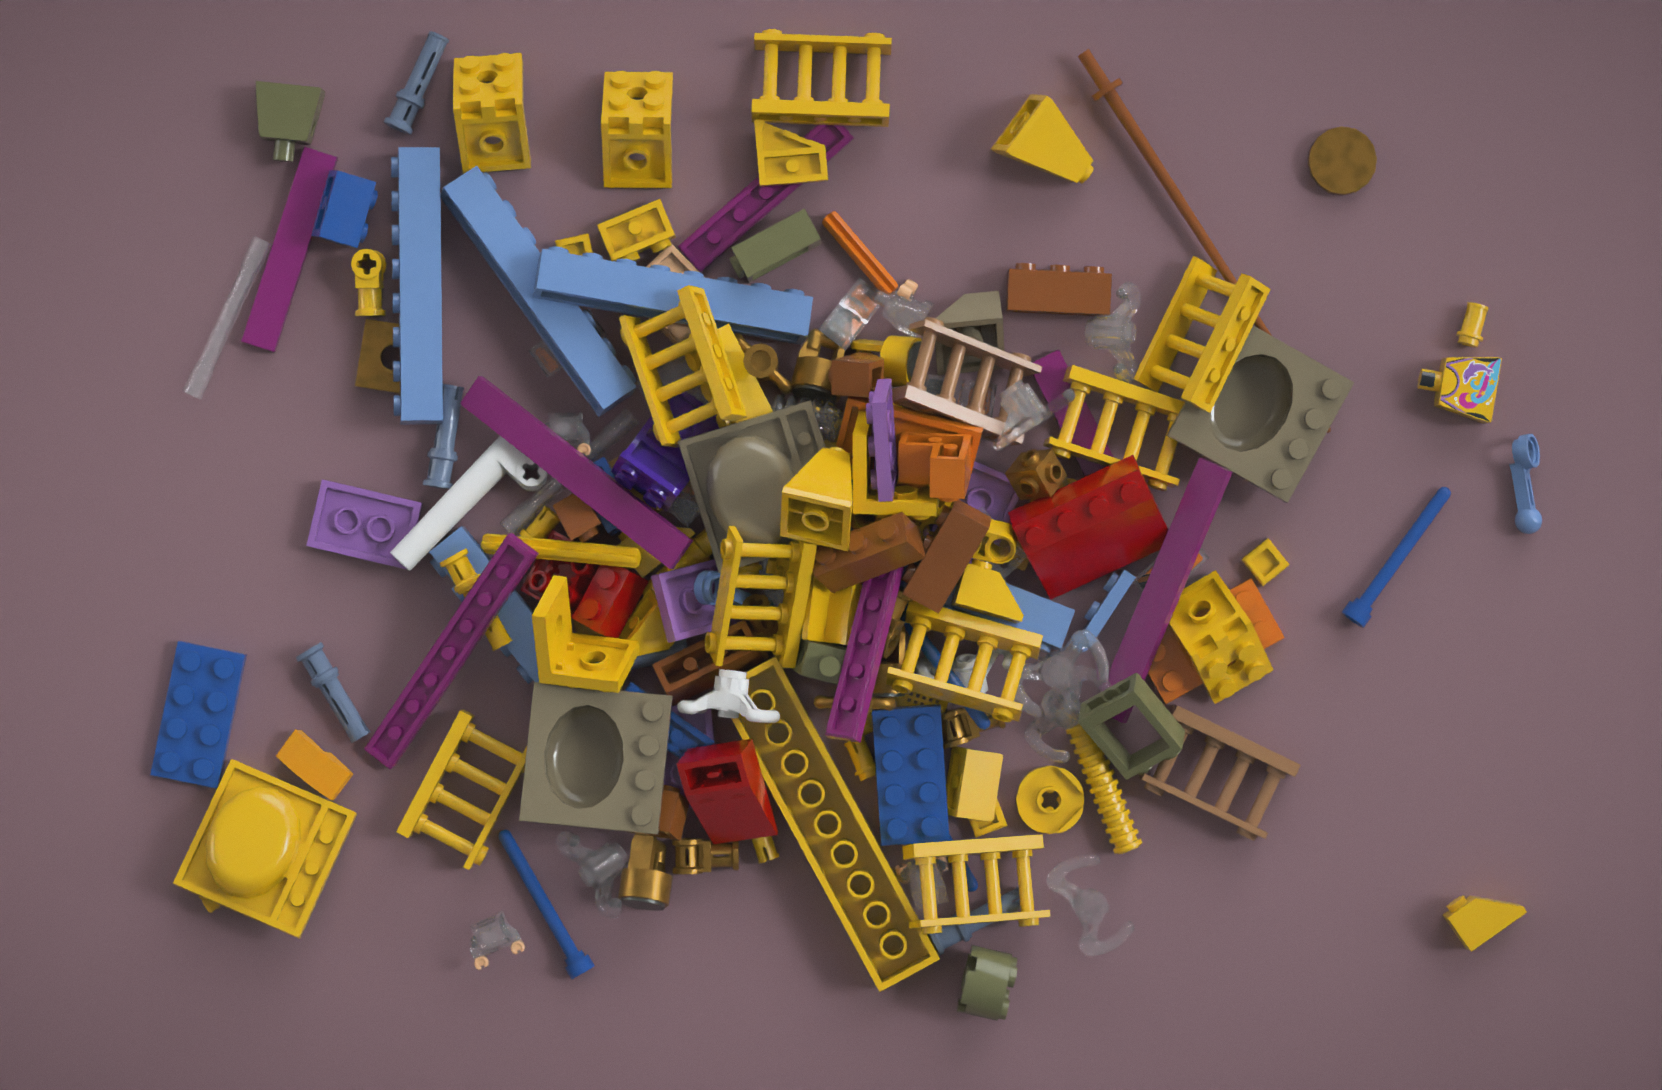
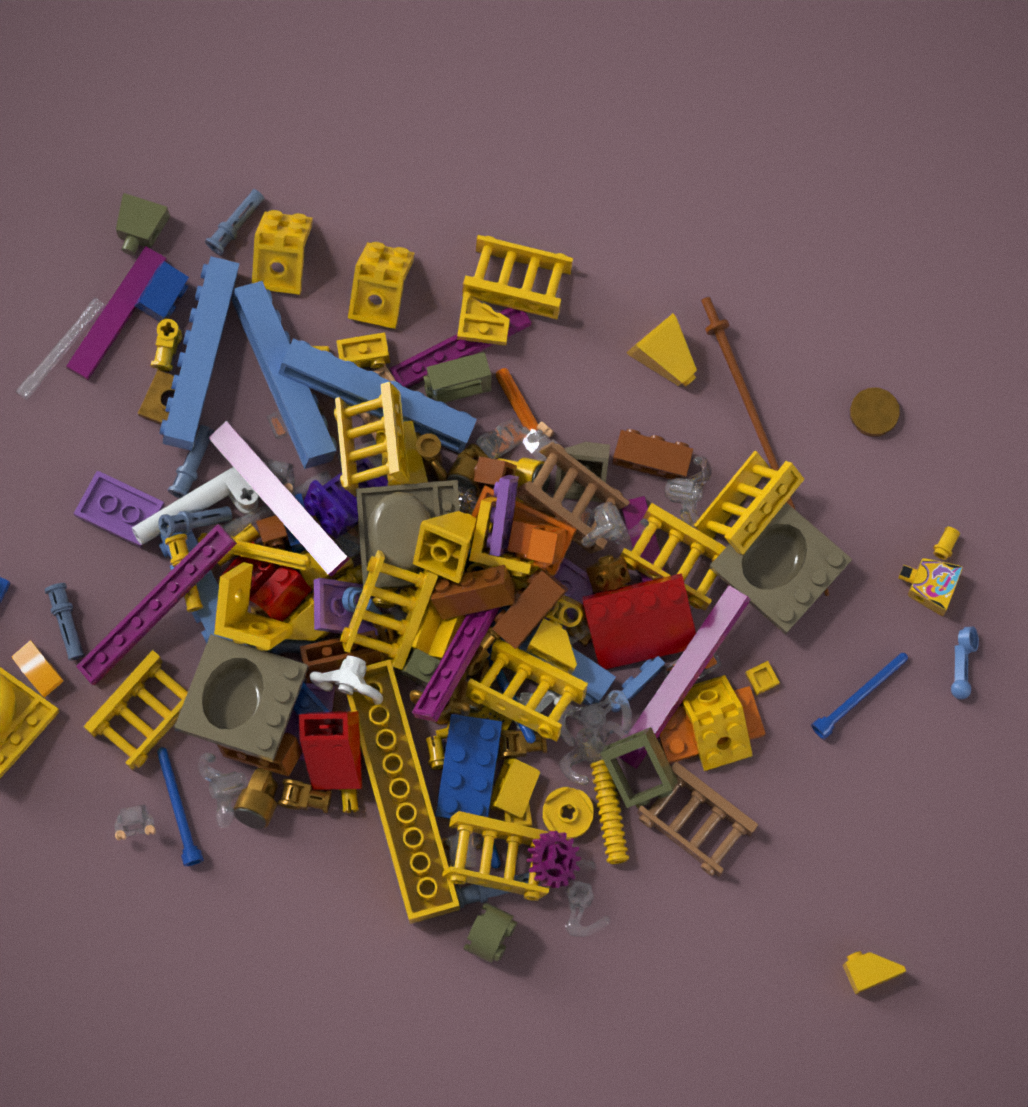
camera: 10 degrees right, 15 degrees down
none -> sand blue pin [158,506,232,537]
none -> magenta gear [527,831,581,888]

